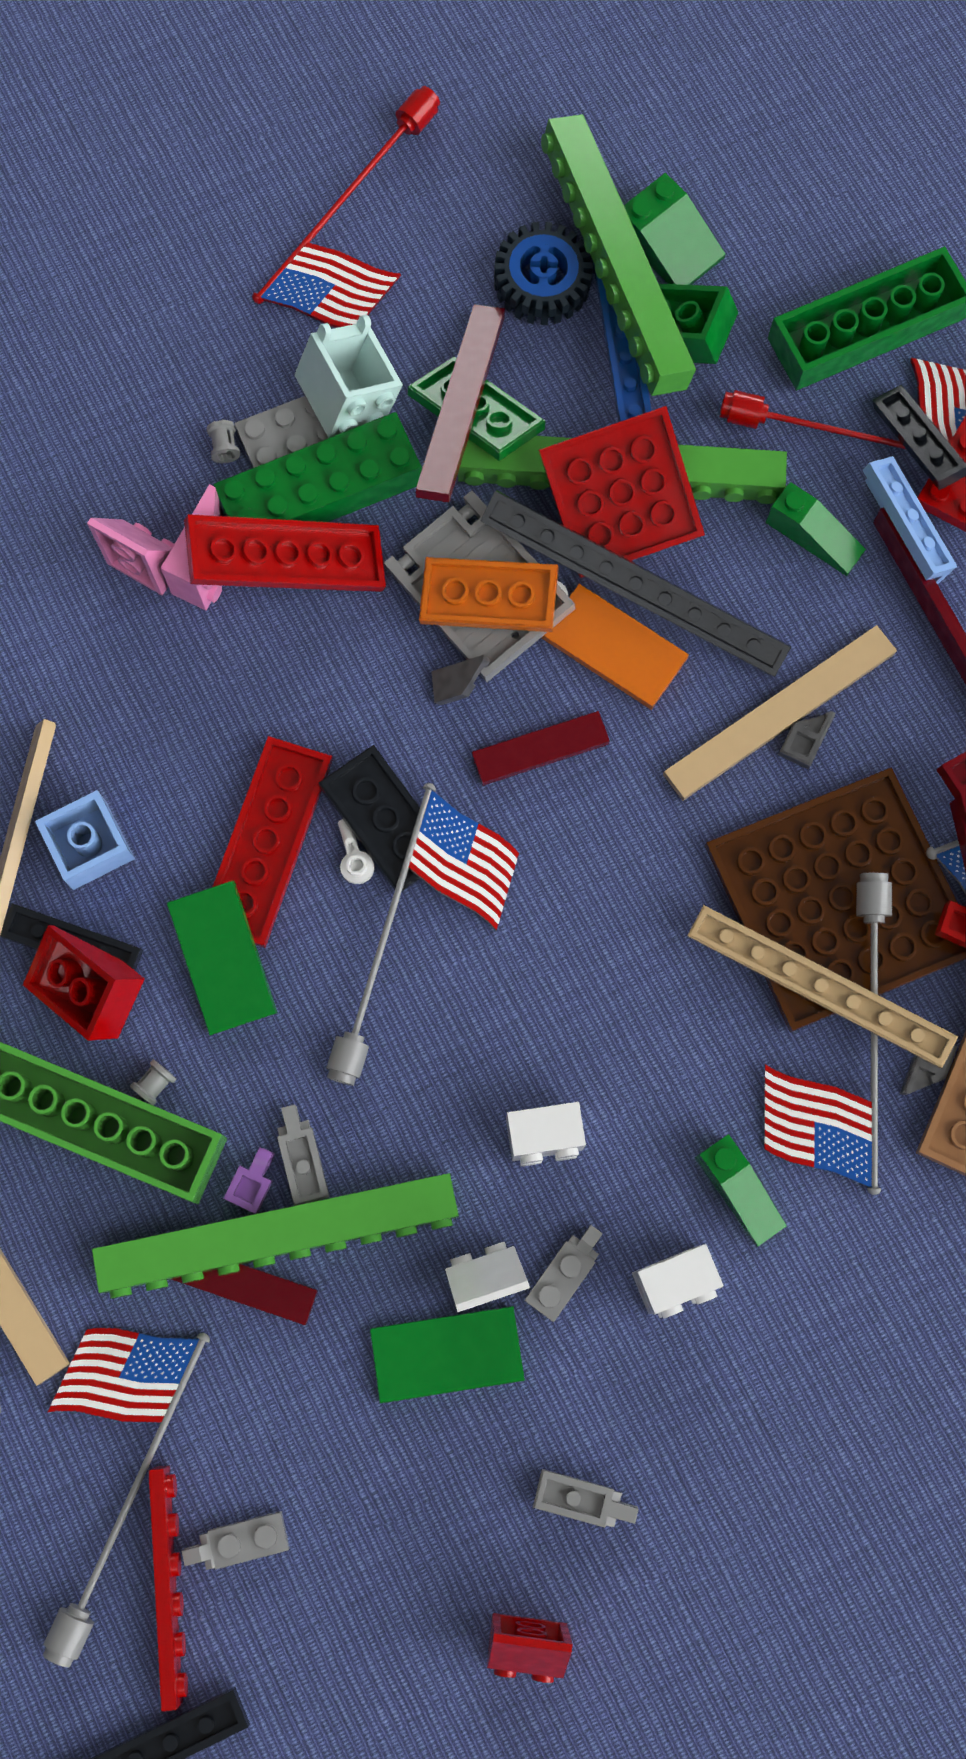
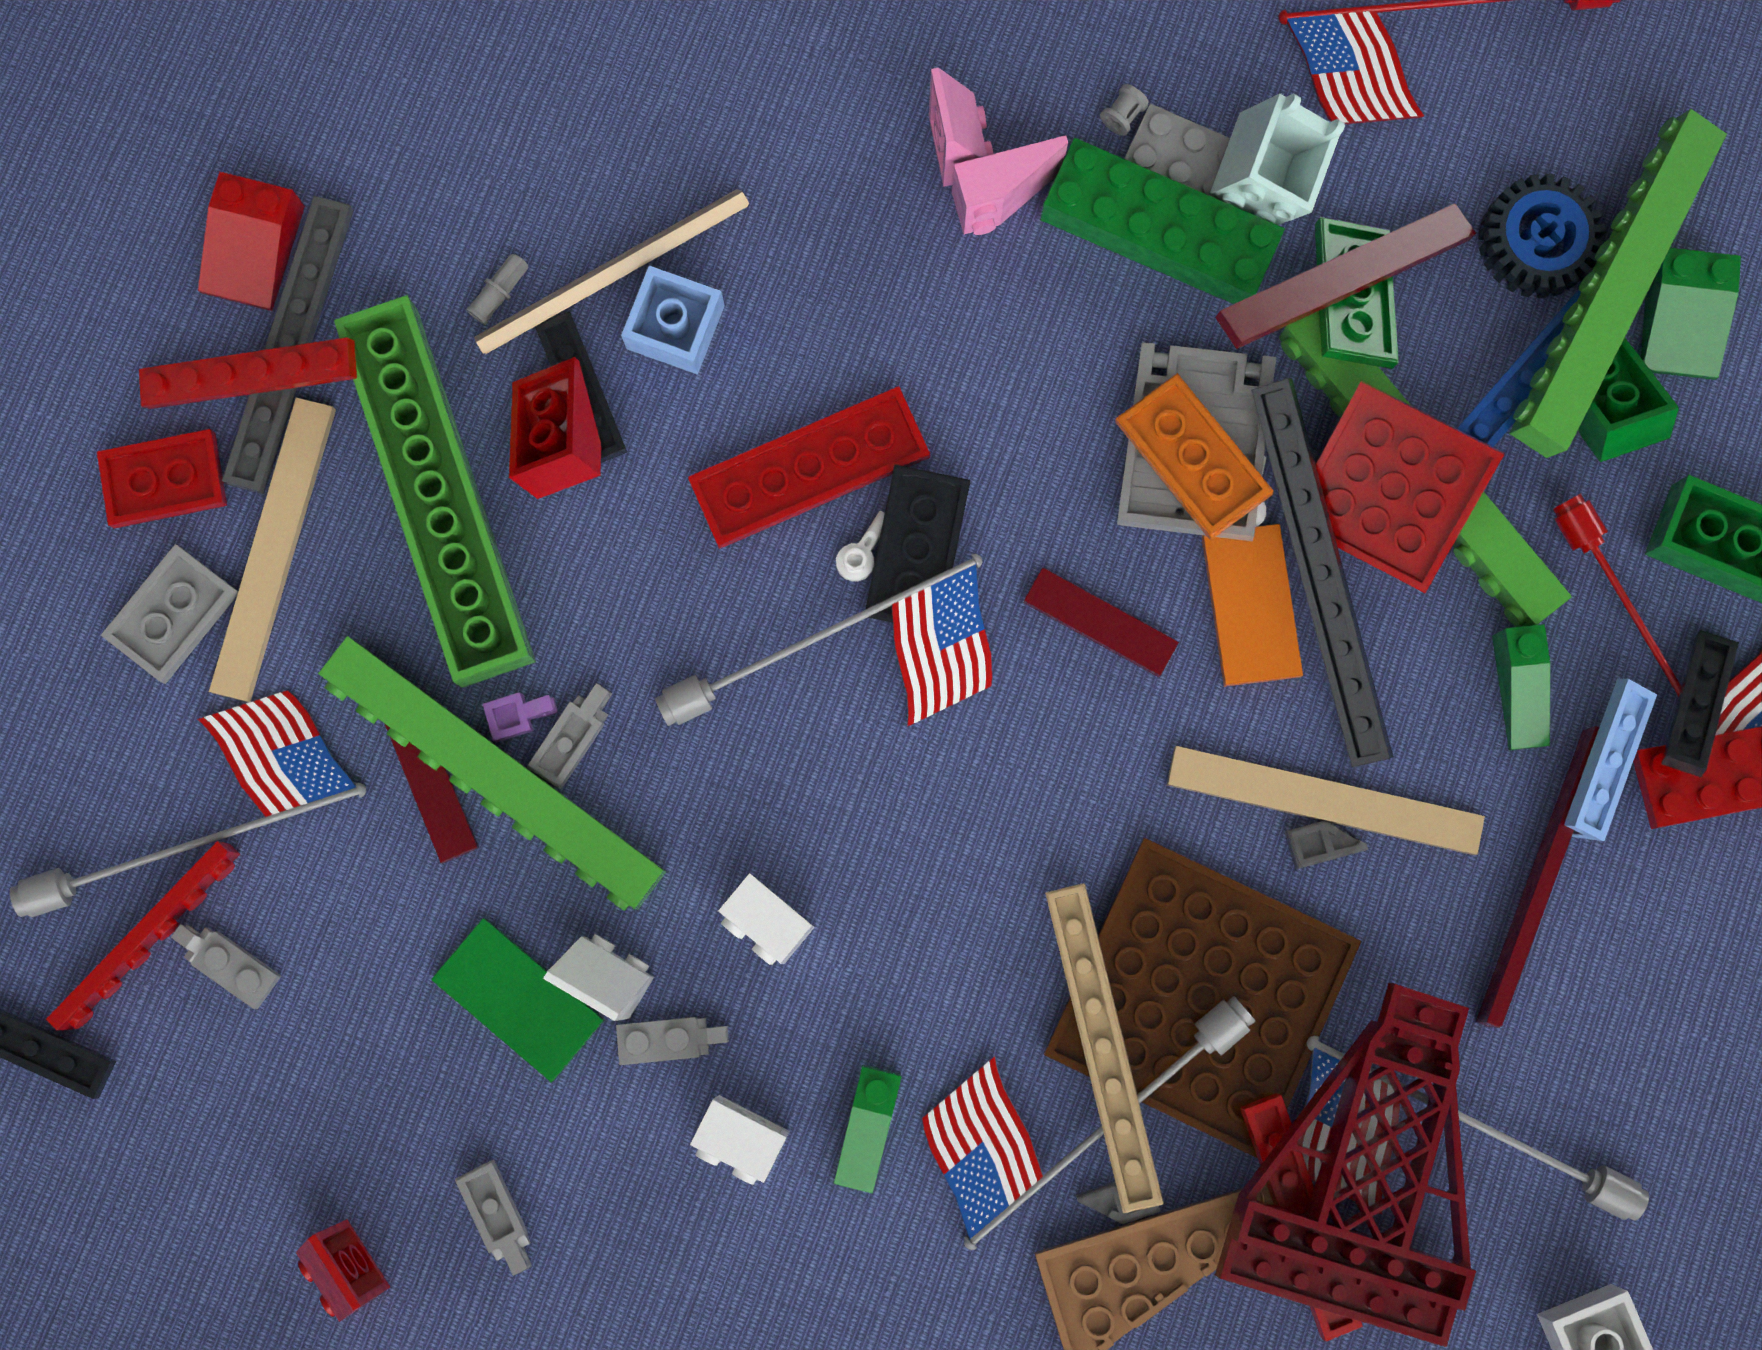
camera: 50 degrees right, 5 degrees up
light grey bush [130,1059,177,1106] -> none
green tile [167,881,278,1035] -> none
red plate [184,514,386,592] -> none
flat silver tile [431,655,490,705] -> none

